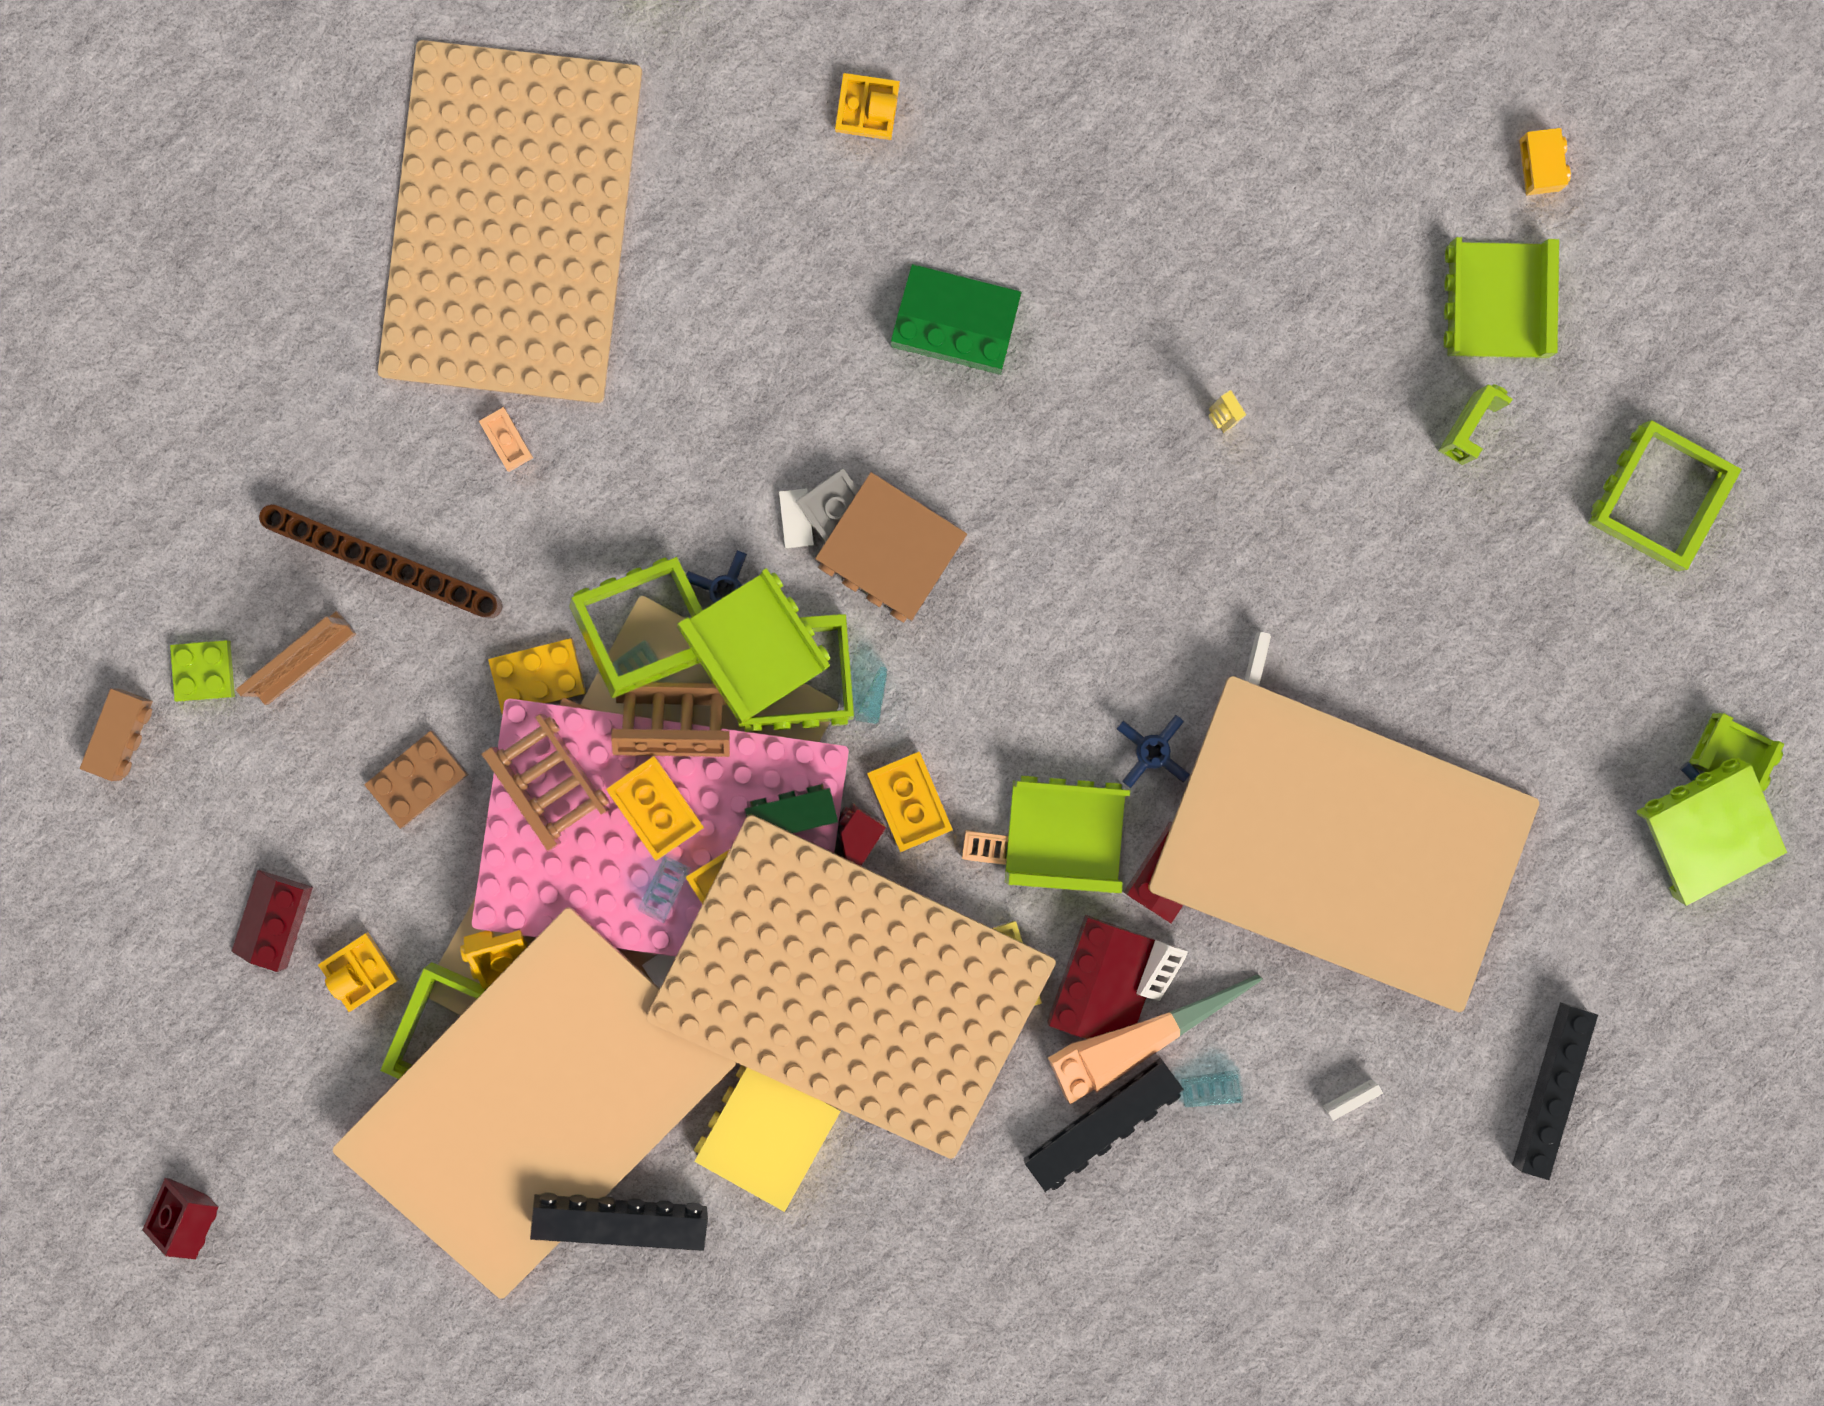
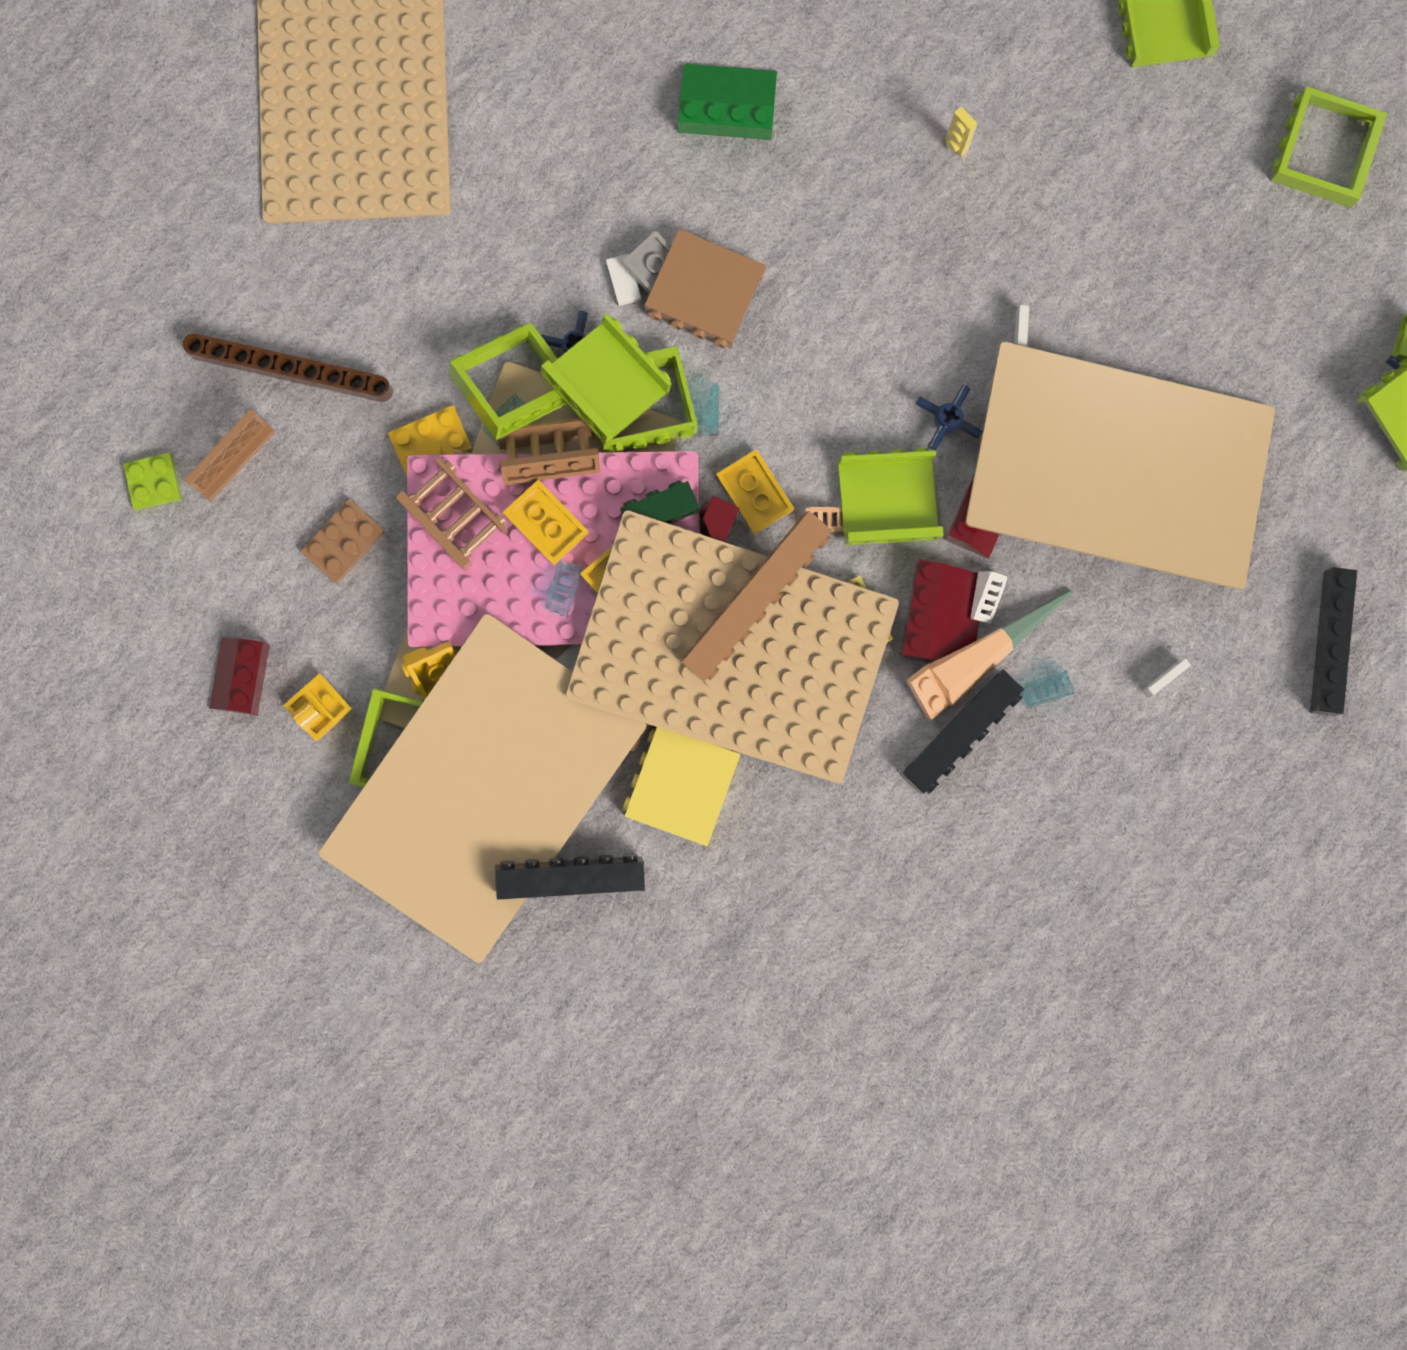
camera: 10 degrees left, 5 degrees down
medium nougat brick [79,688,153,781] -> none
dark red slope [142,1178,219,1260] -> none
light nougat plate [479,407,534,472] -> none
lime panel [1438,384,1513,465] -> none
none -> medium nougat brick [679,511,832,681]

